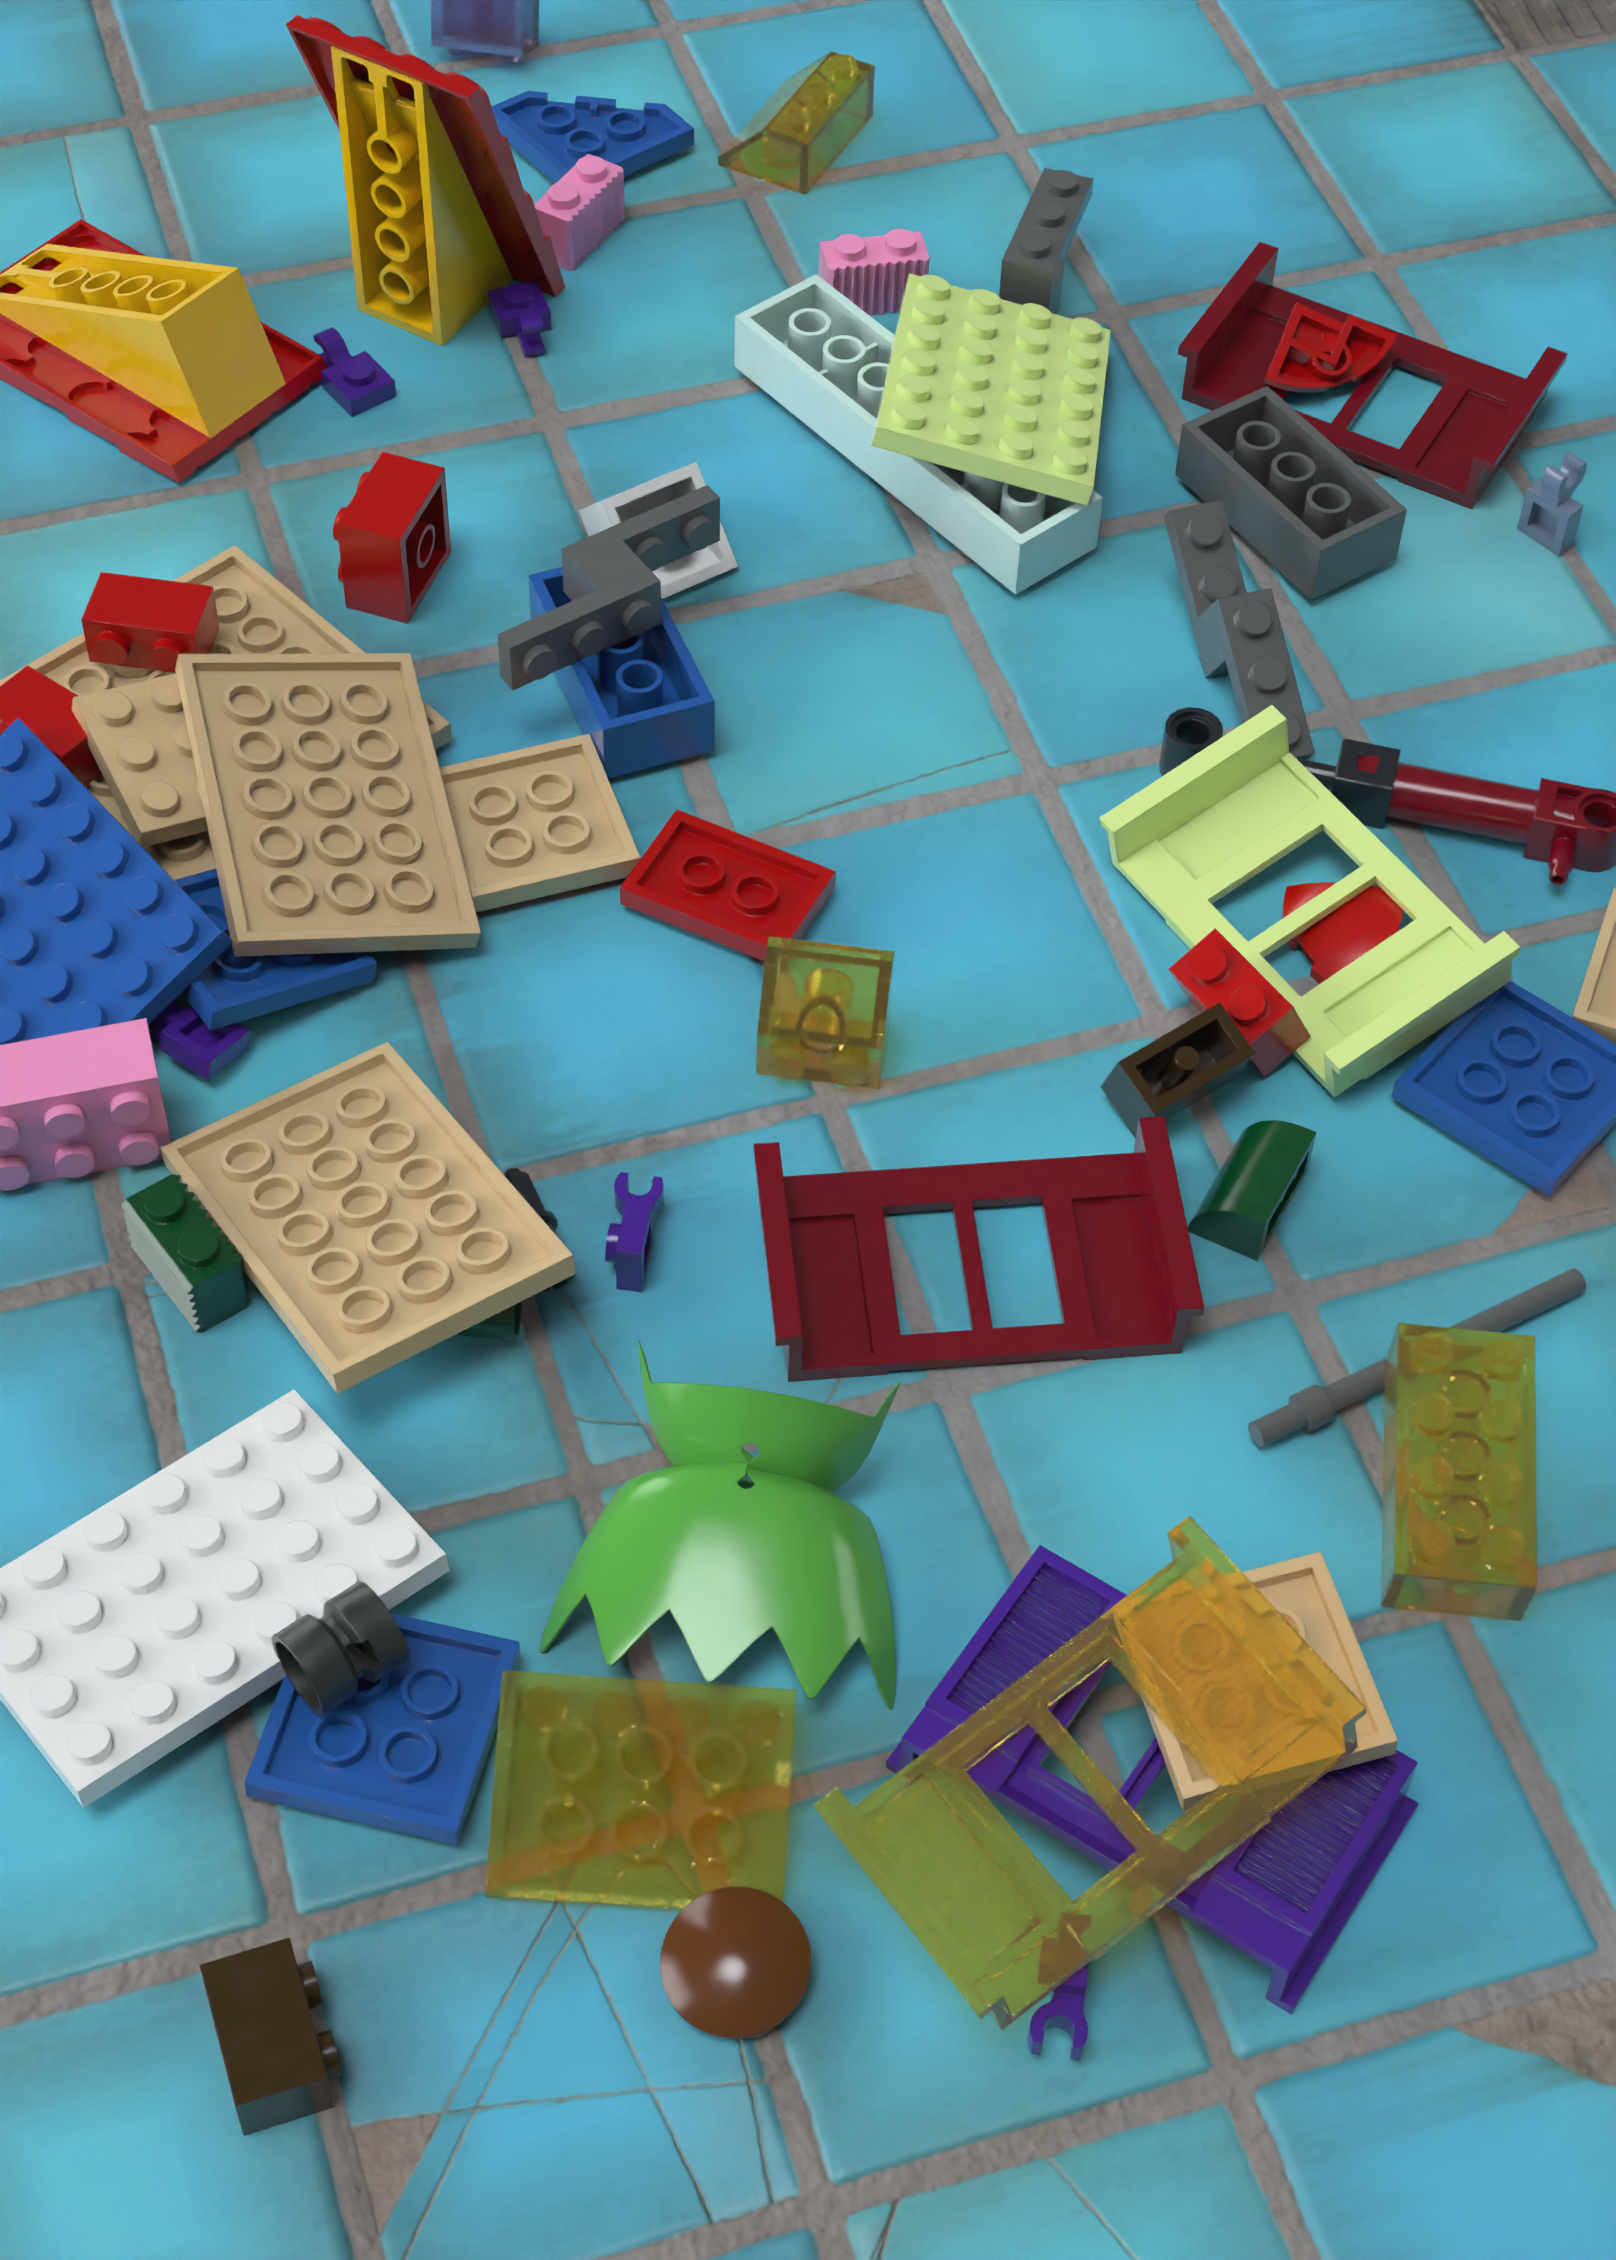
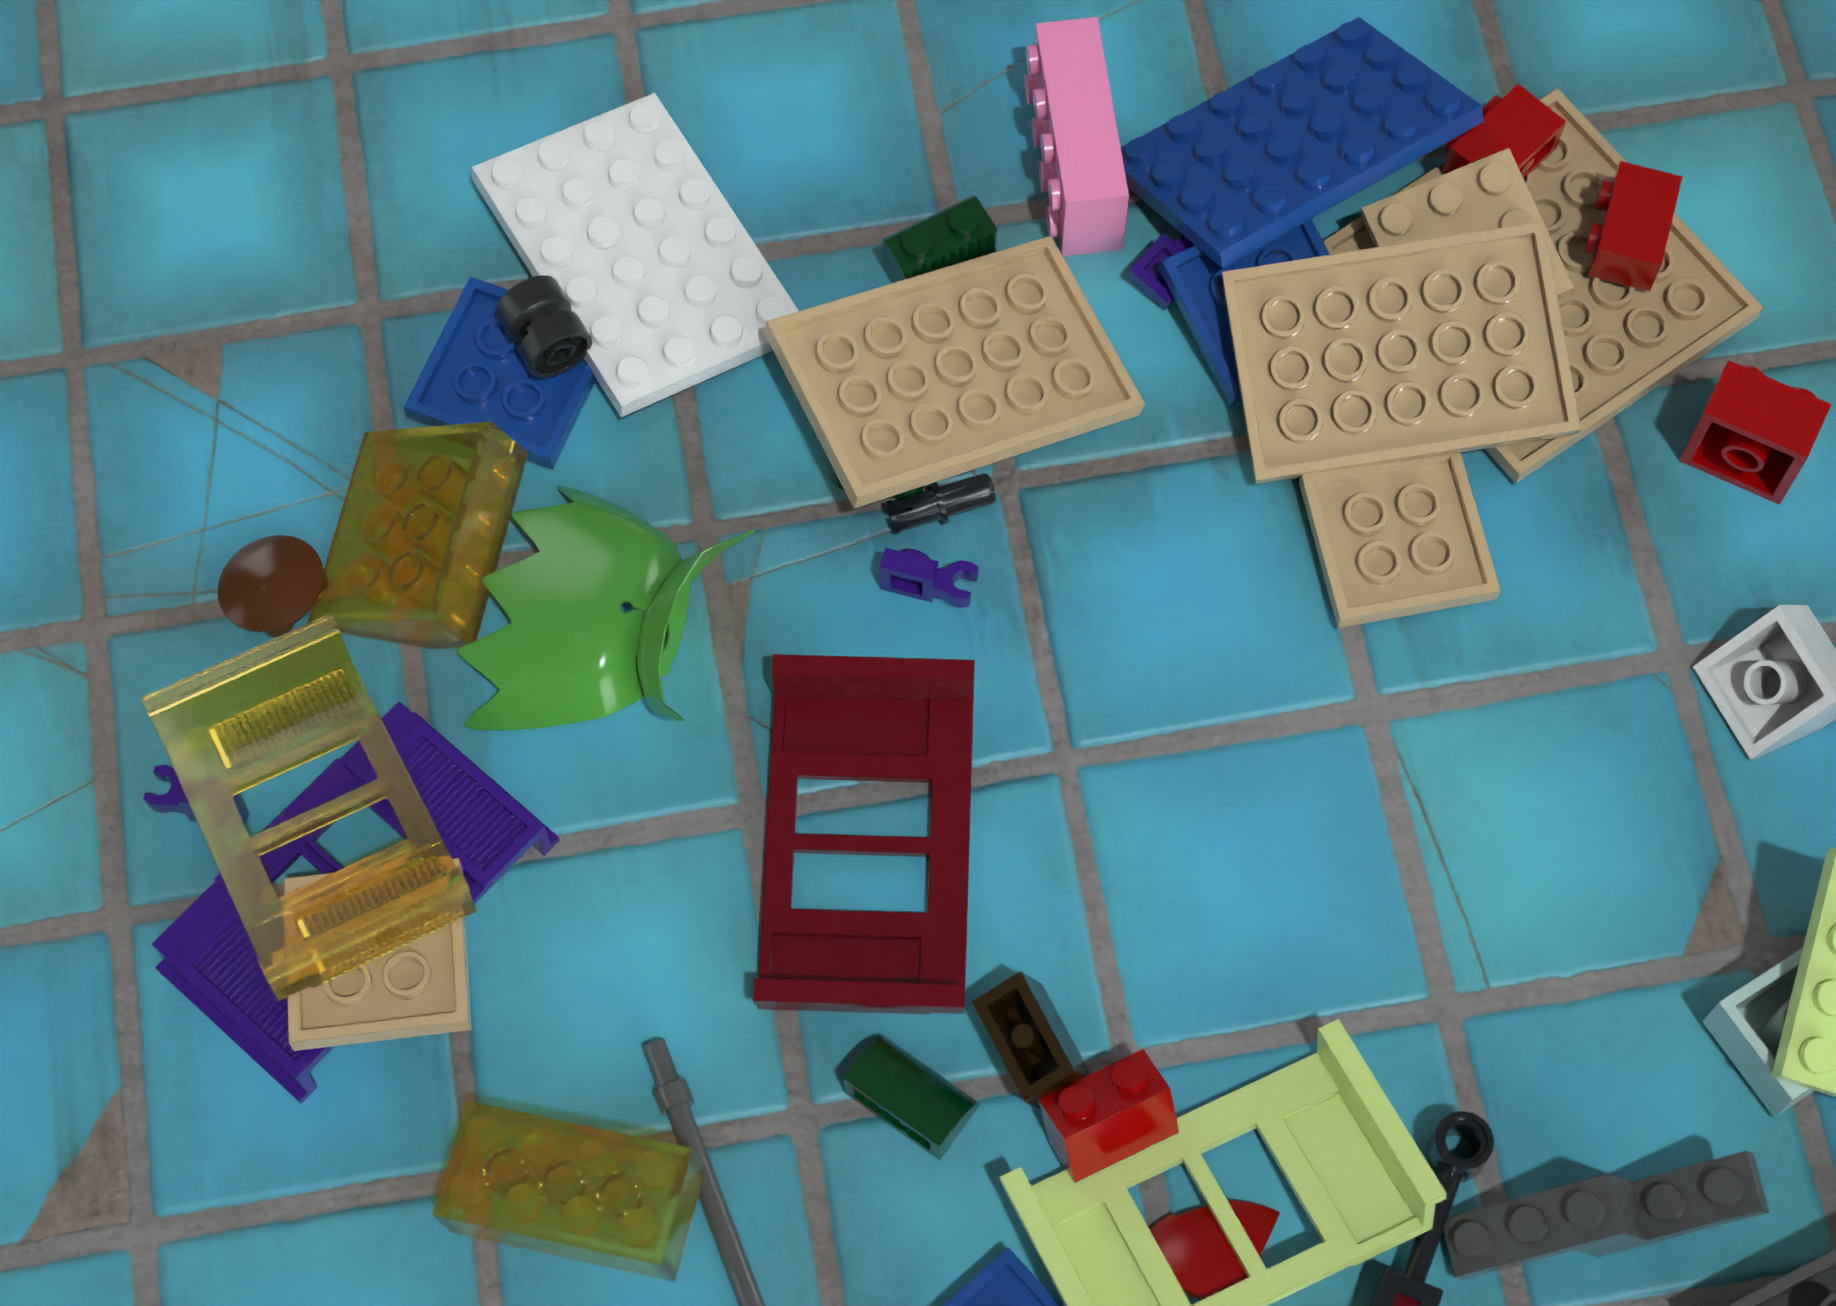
camera: 100 degrees right, 15 degrees up
dark brown brick [199,1937,343,2136] -> none
dark grey bracket [497,485,720,691] -> none
blue brick [528,567,715,778] -> none
red plate [620,809,836,968] -> none
clear yellow slope [756,936,894,1089] -> none

